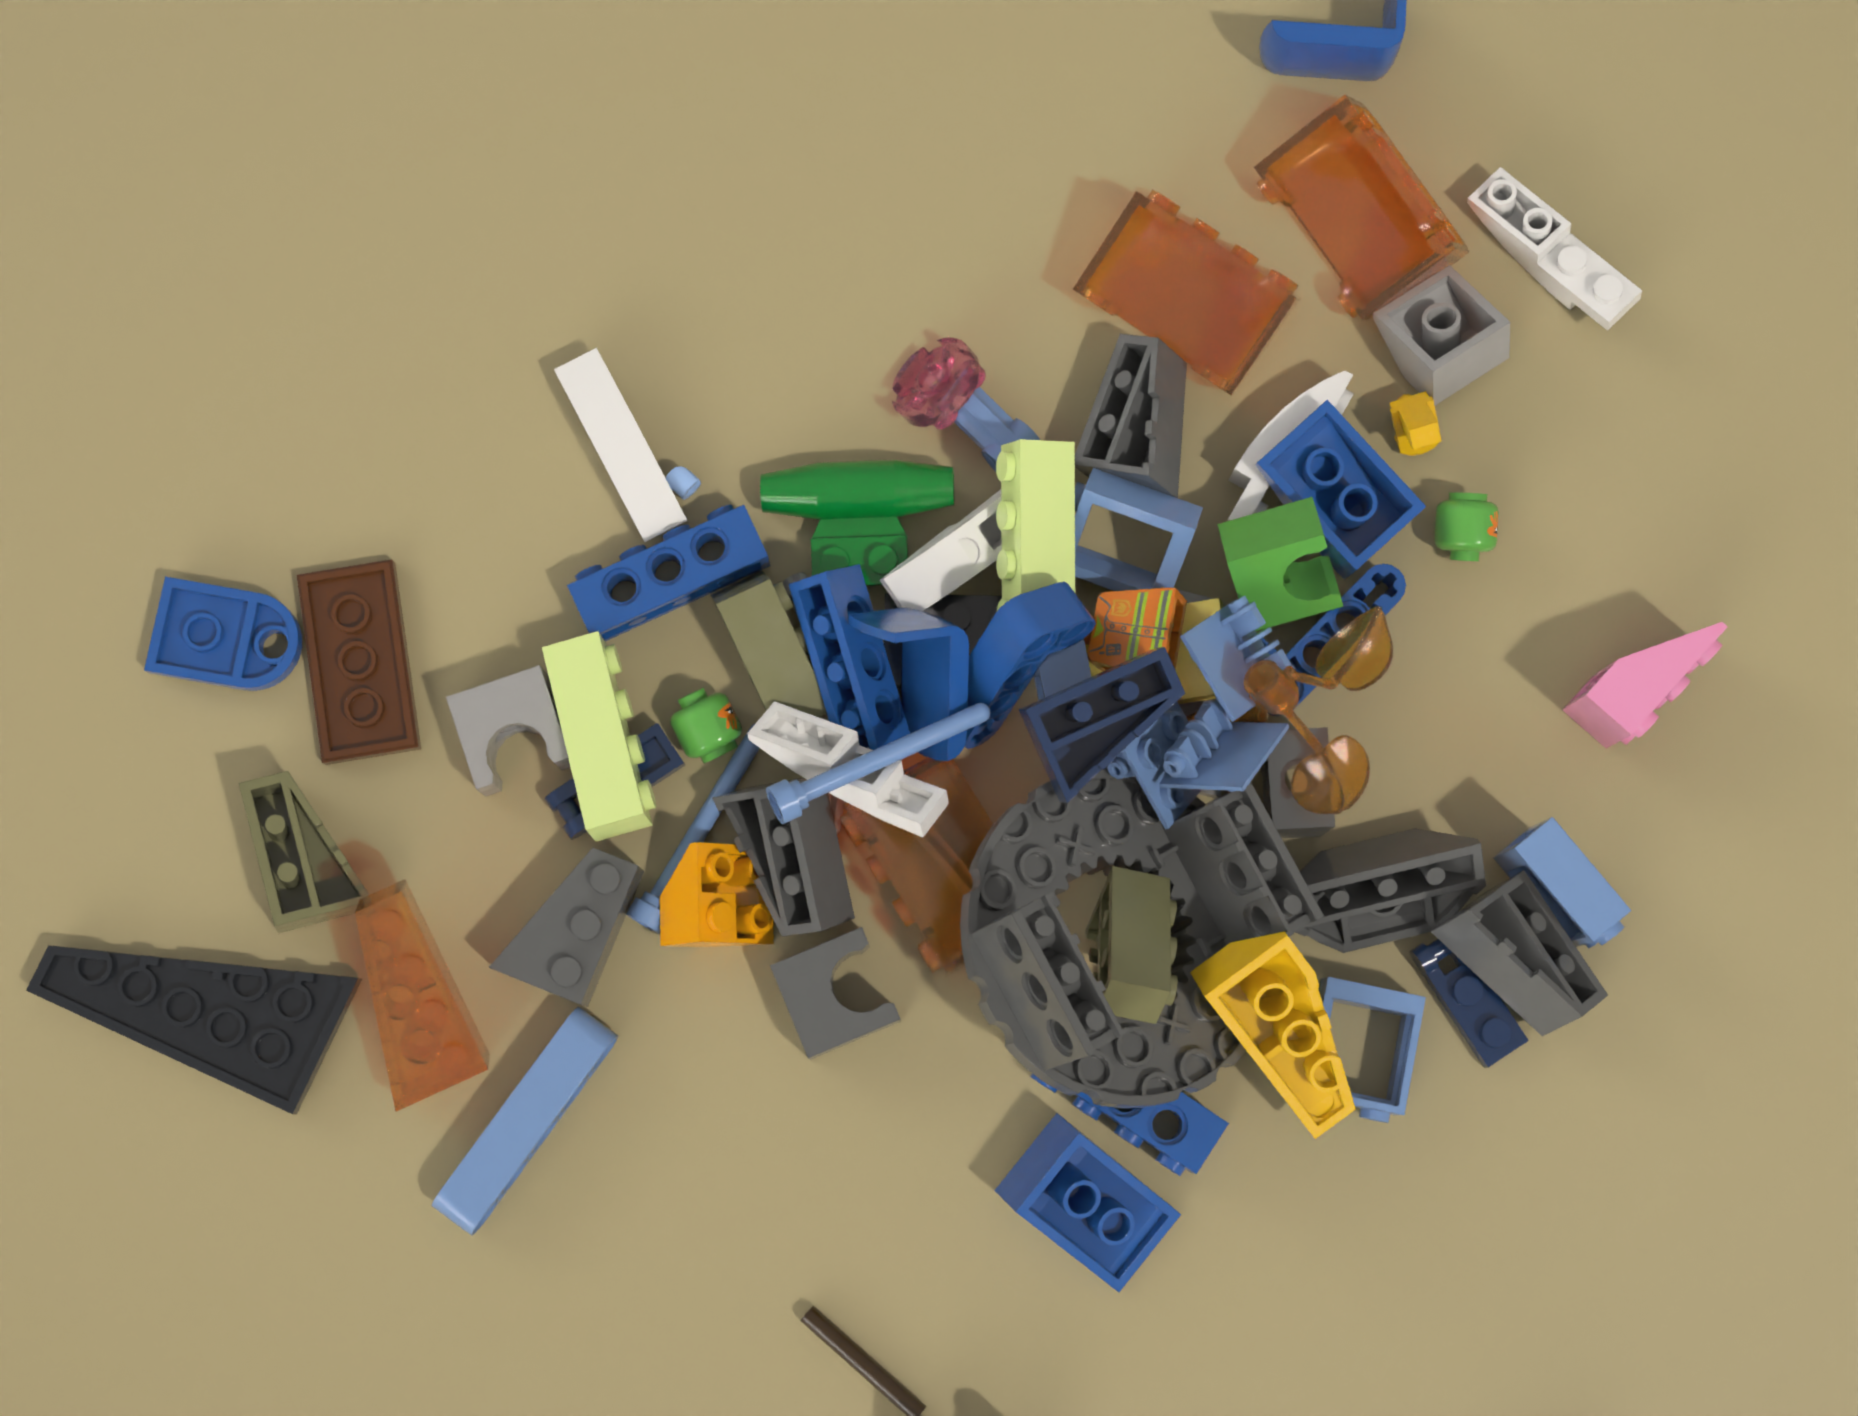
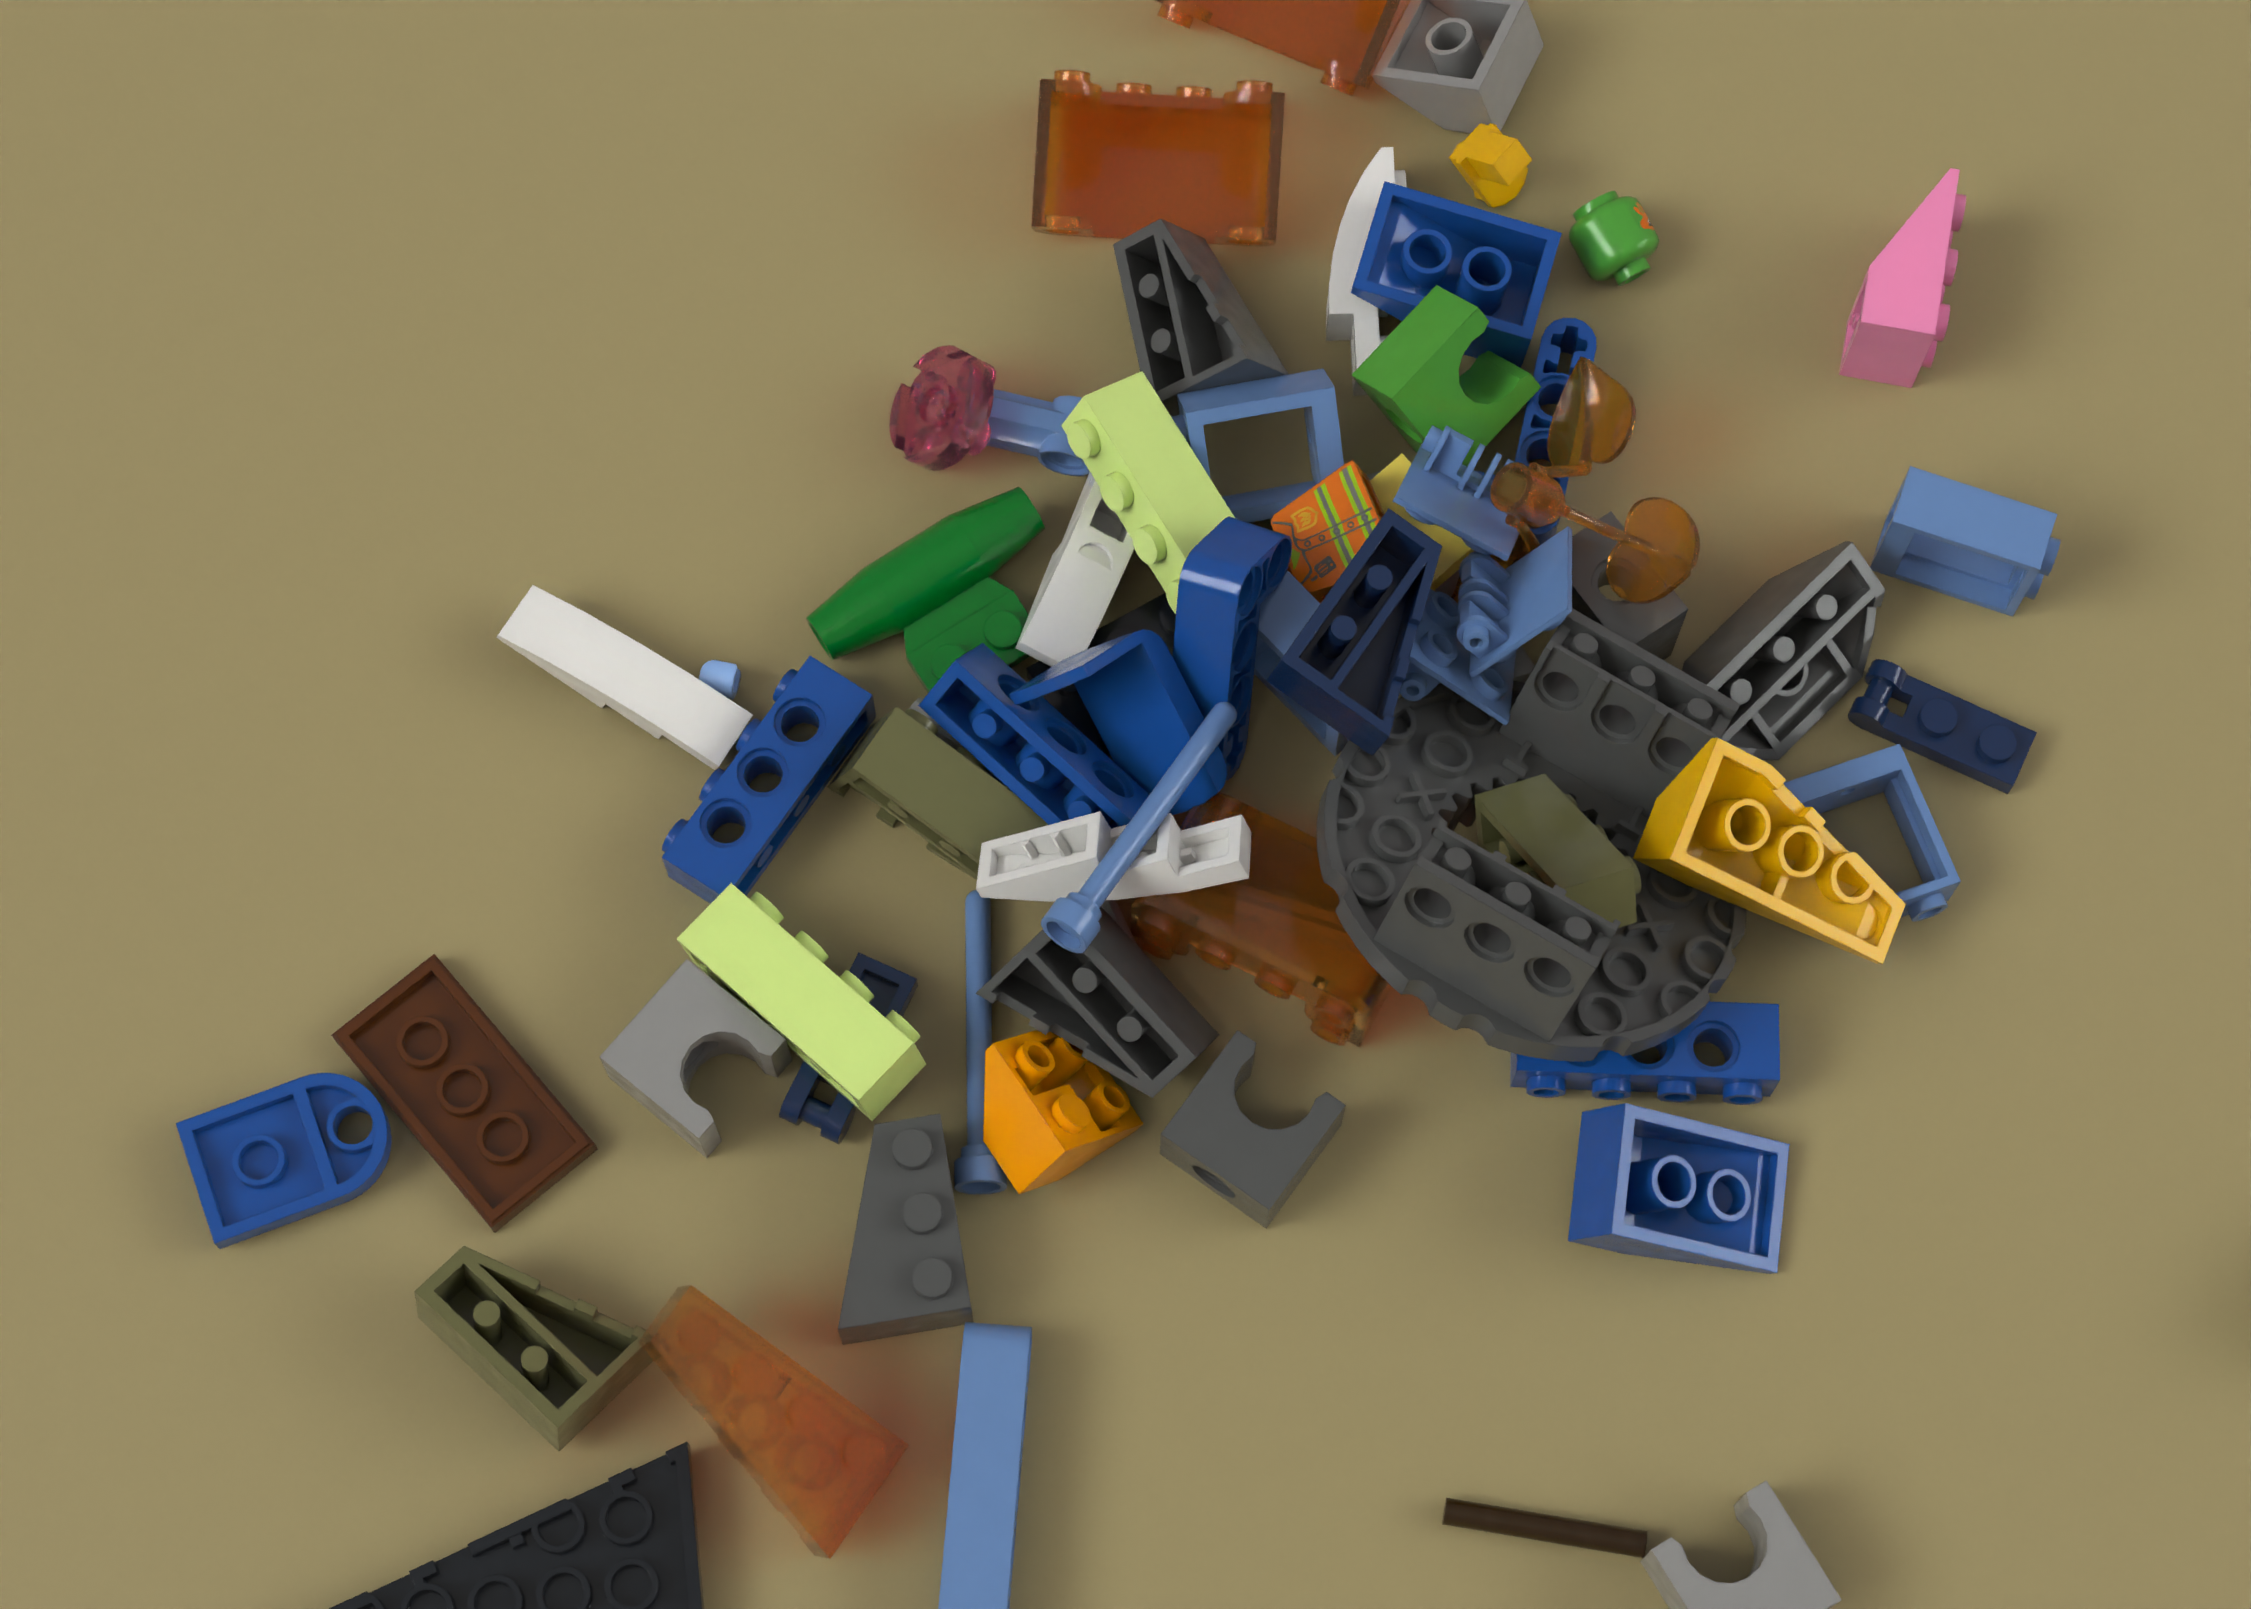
camera: 30 degrees left, 10 degrees down
bright green head [670,687,742,763] -> none
dark grey wedge [1431,870,1608,1036] -> none

